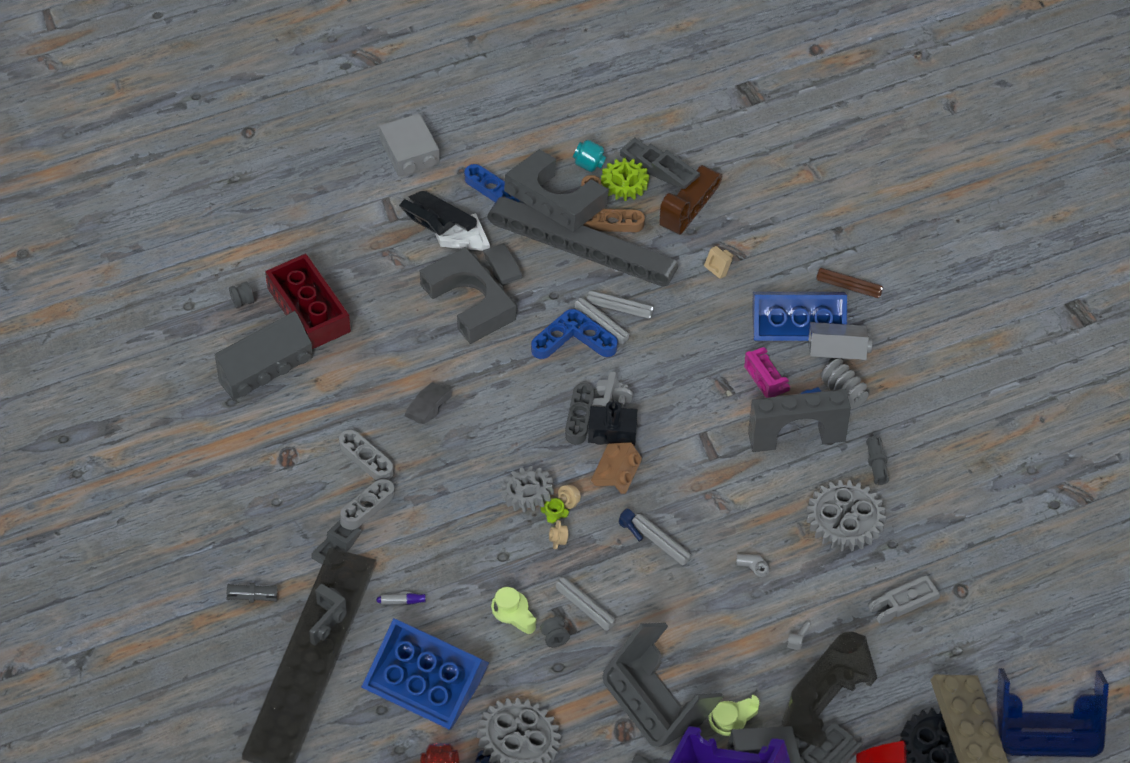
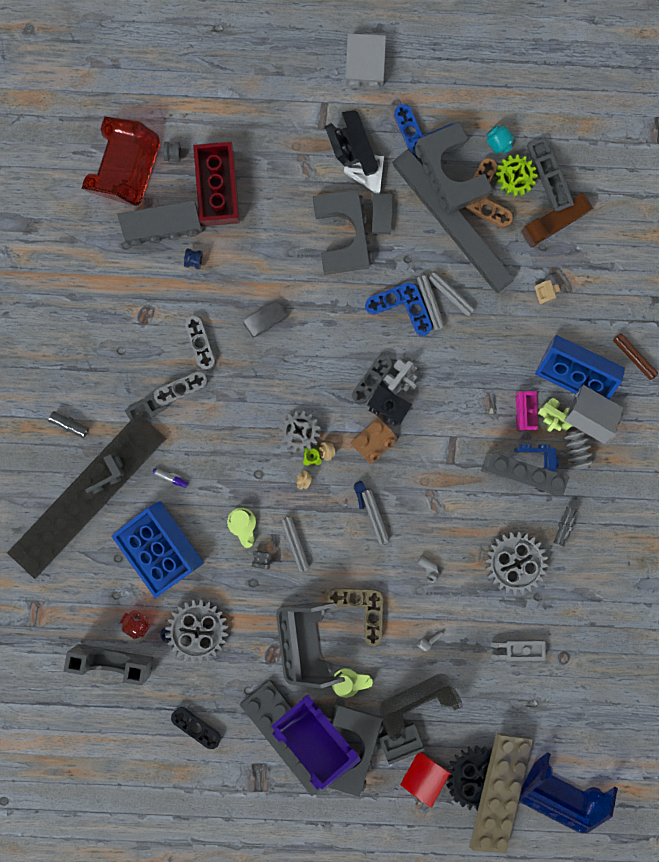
camera: 25 degrees right, 35 degrees up
none -> clear red windscreen [81,116,160,206]
none -> dark blue wheel [184,248,203,270]
none -> dark tan beam [327,588,383,646]
none -> yellowish green hips [538,398,573,432]

